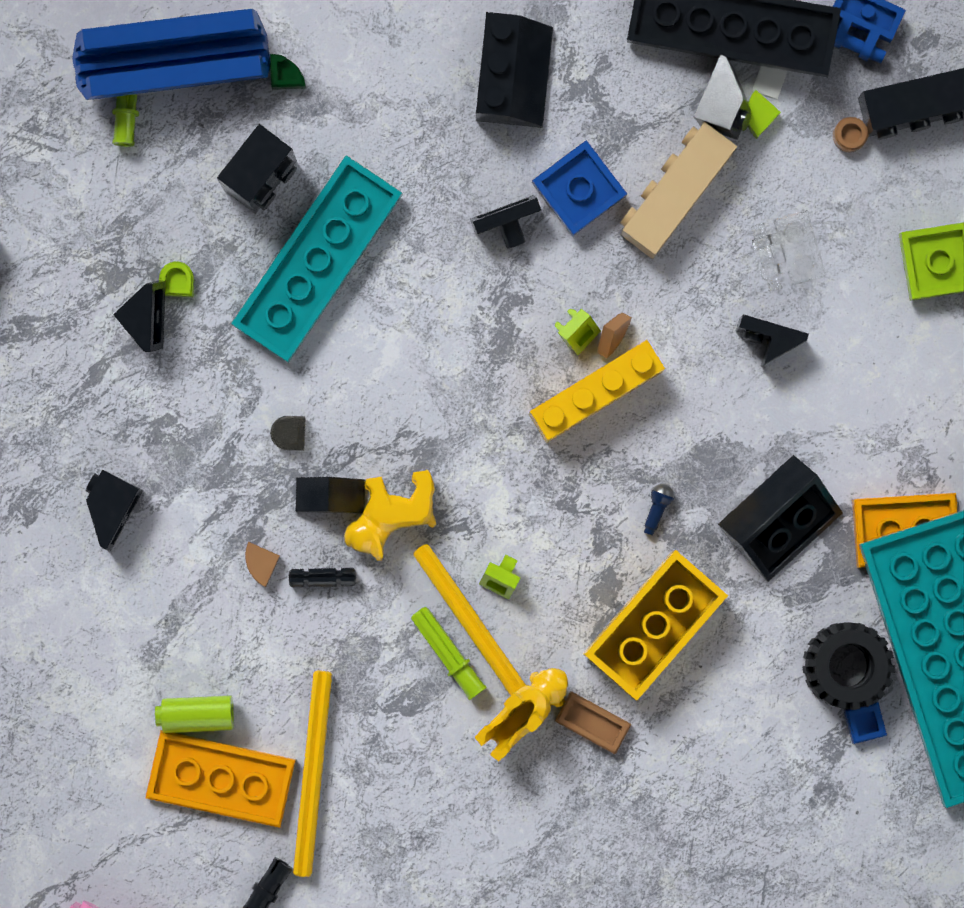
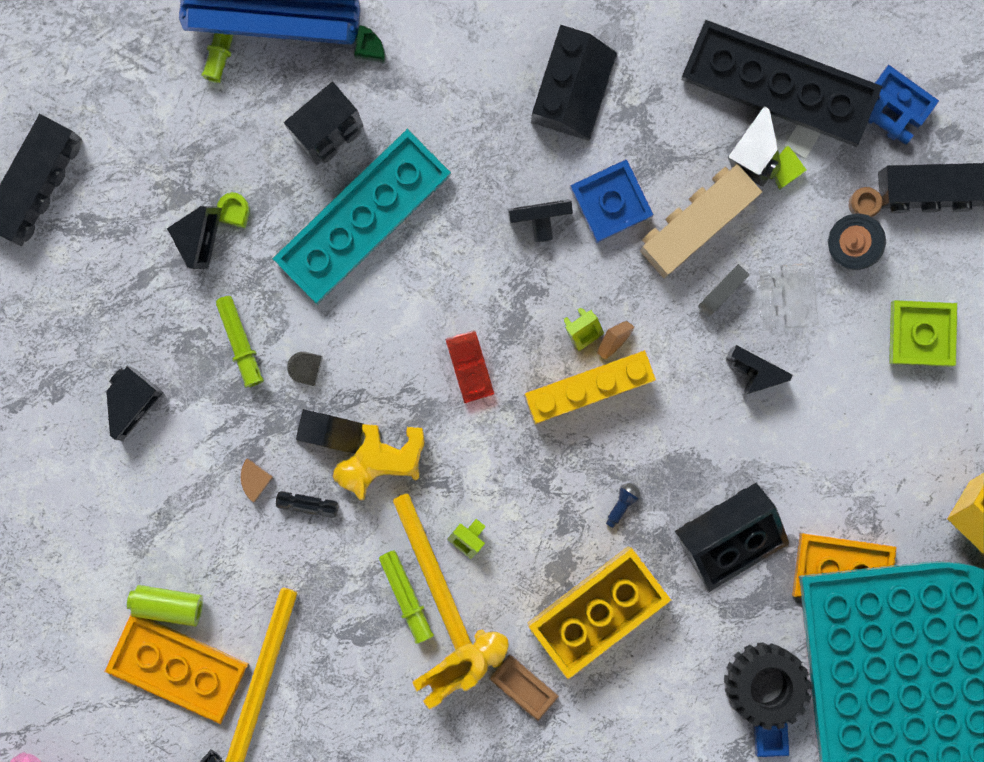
camera: 15 degrees right, 0 degrees up
none -> lime axle [216,296,264,388]
none -> clear red slope [445,330,495,404]
none -> dark grey beam [697,264,750,317]
none -> black wheel [828,213,886,270]

